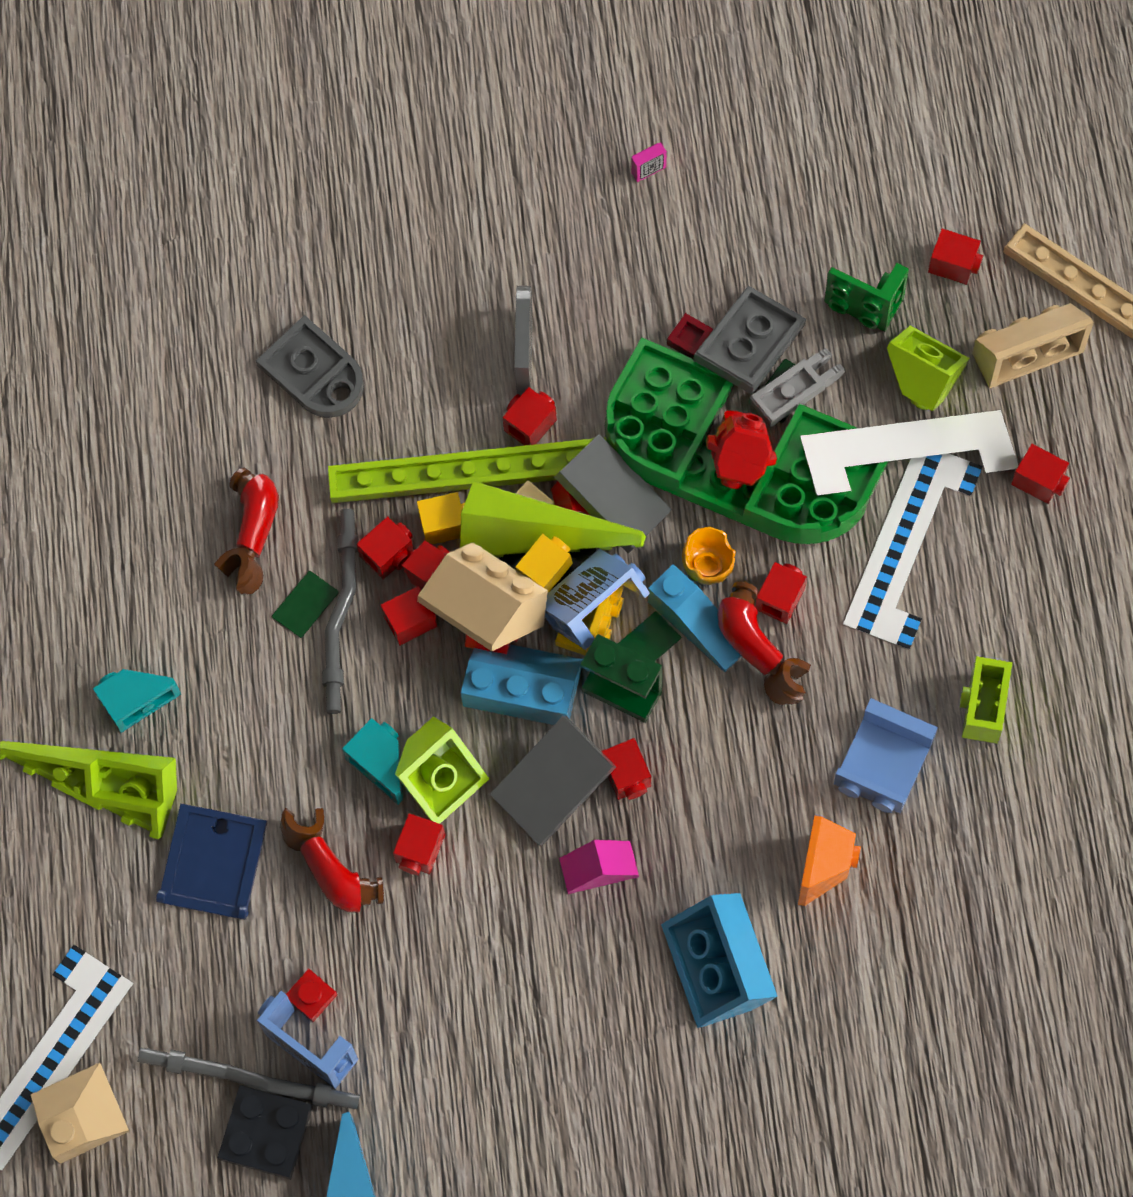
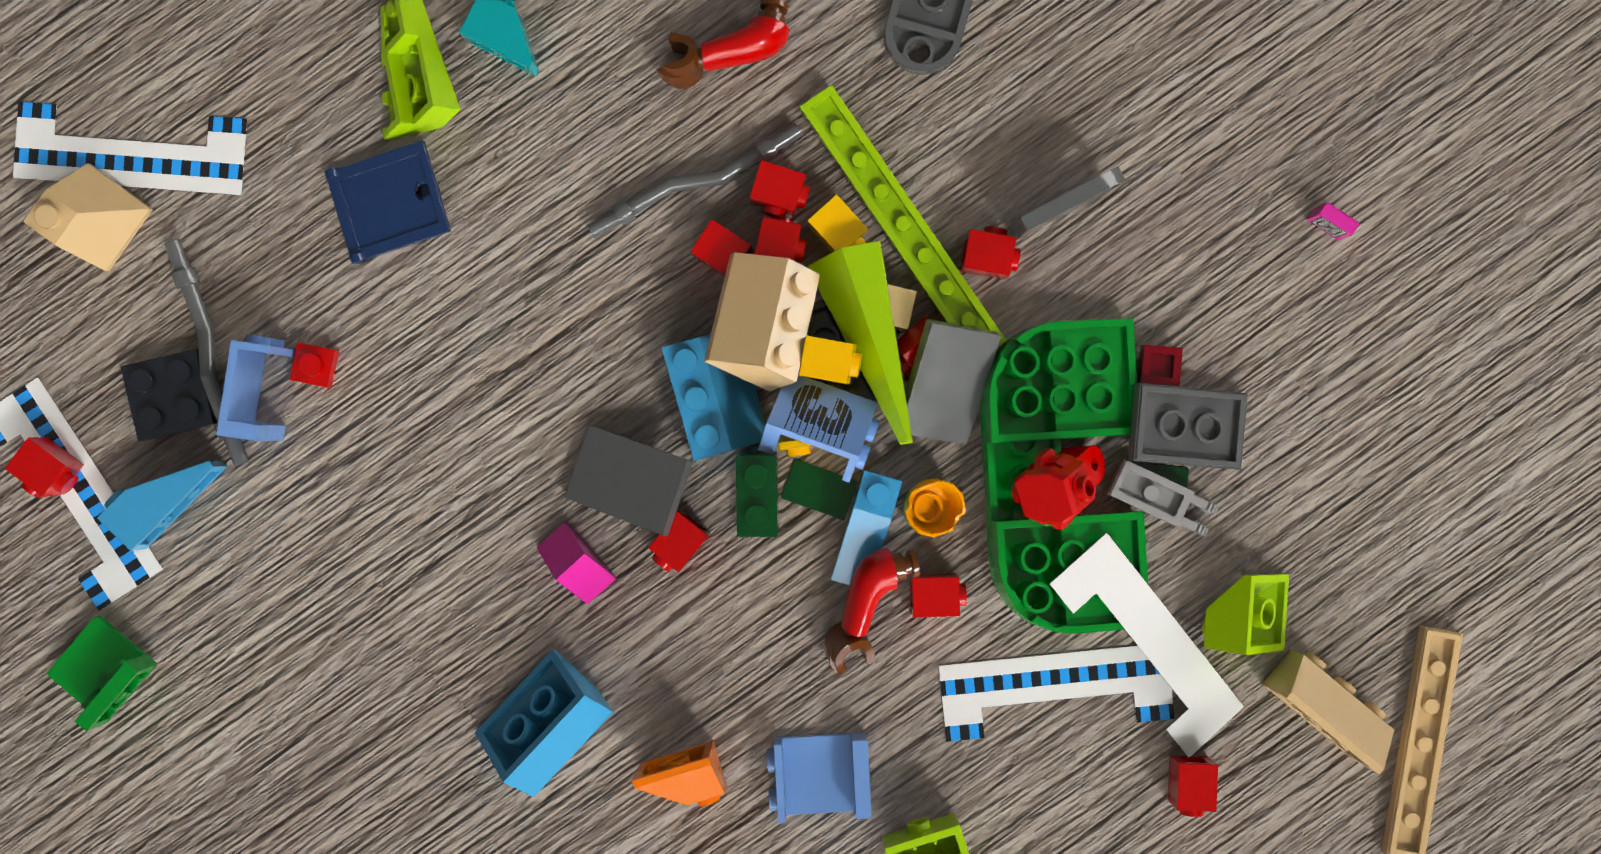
camera: 60 degrees right, 20 degrees up
dark green sticker [272,571,339,638] -> none
red piece [280,808,384,913] -> none
teal slope [342,718,403,805] -> none
red brick [393,813,445,875] -> none
lime slope [395,716,490,824] -> none
green bracket [824,263,909,332] -> none
red brick [928,228,984,285] -> none

